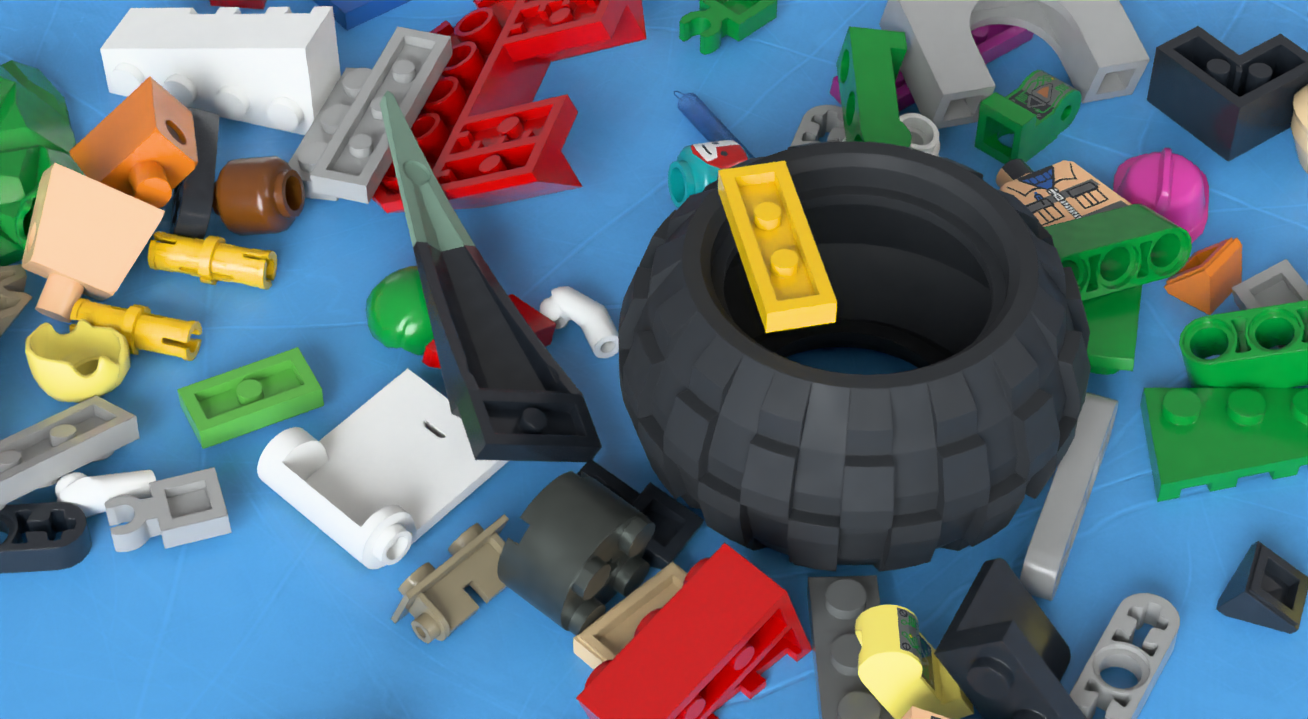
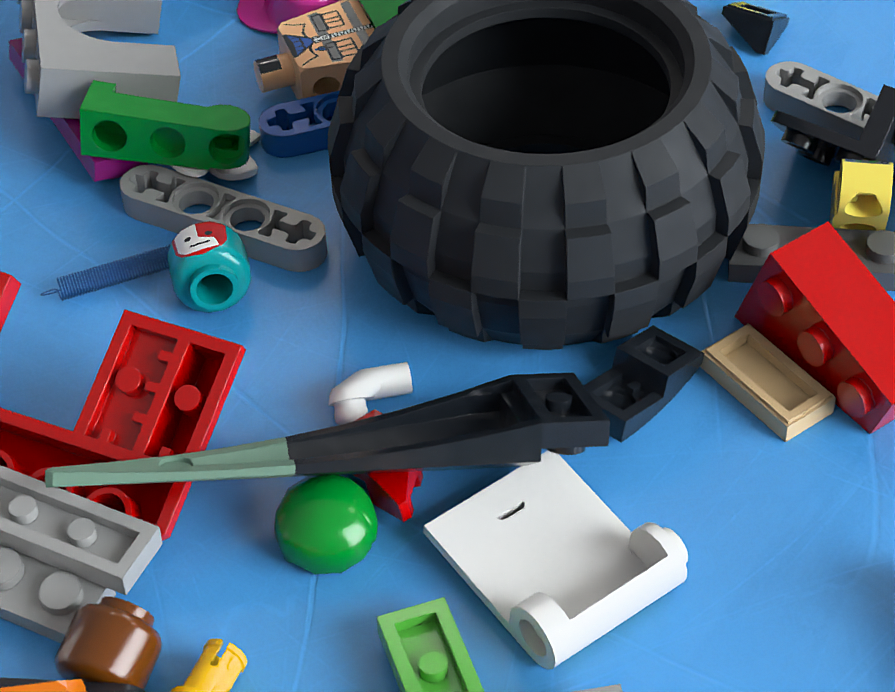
camera: 80 degrees left, 0 degrees up
dark tan hinge [391,514,519,644] -> none
pearl dark grey brick [497,471,655,635] -> none
yellow plate [718,161,837,333] -> none
green leg [974,70,1082,164] -> none

